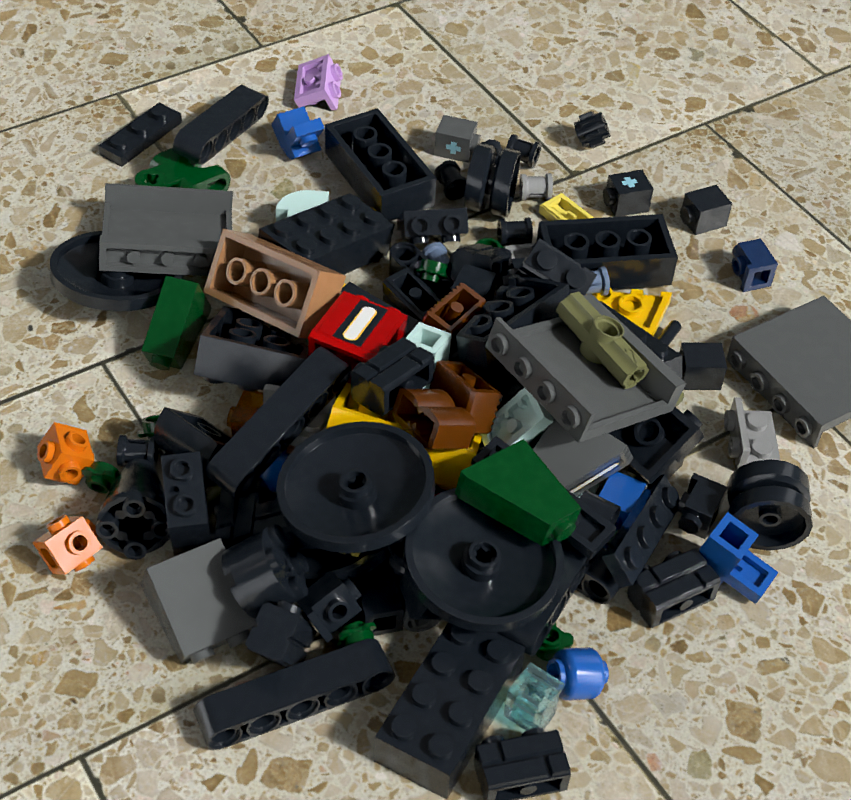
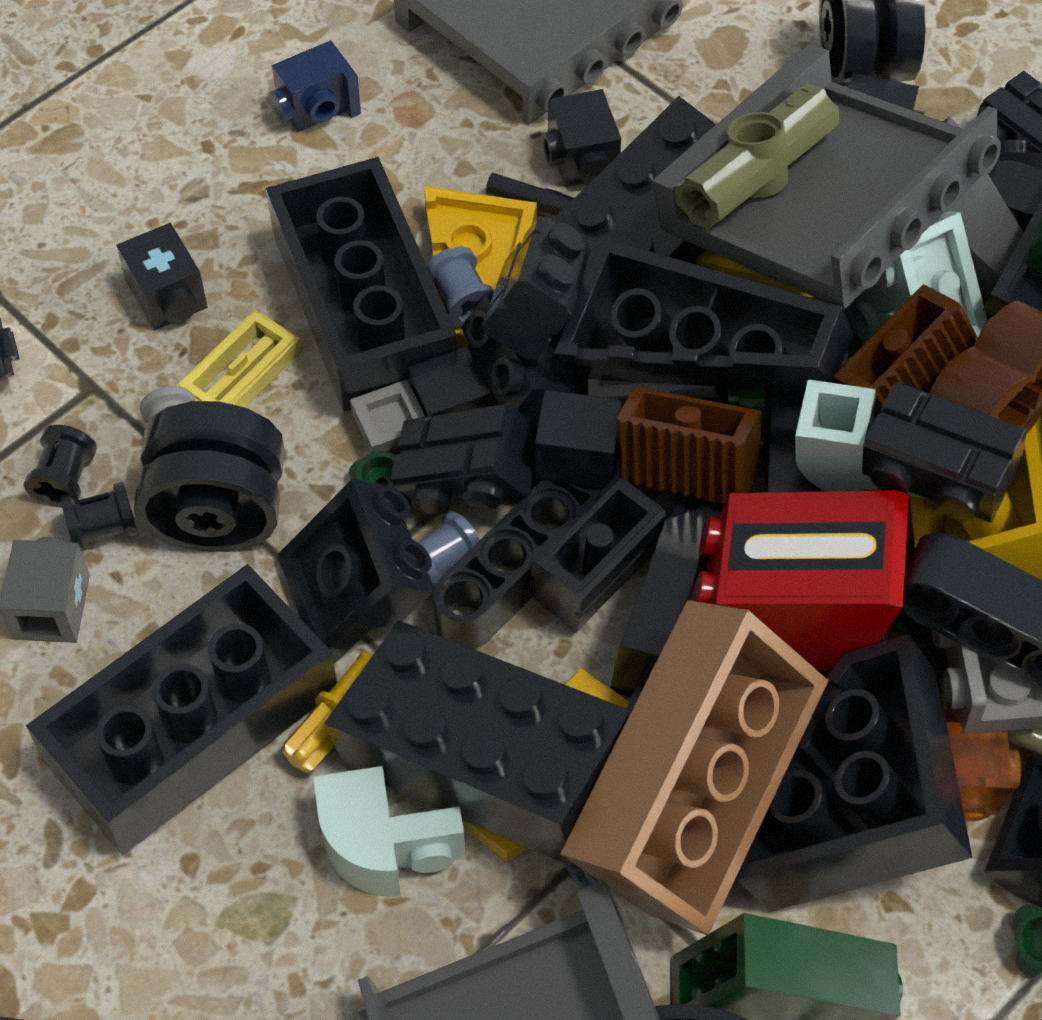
camera: 100 degrees left, 10 degrees up
blue brick [271,106,325,160] -> none
dark green plate [416,259,448,284] -> none
black bush [434,160,466,200] -> none
black bush [497,217,533,246] -> none
black brick [680,184,732,235] -> none
blue brick [699,512,779,604] -> none
light grey bracket [724,398,781,470] -> none

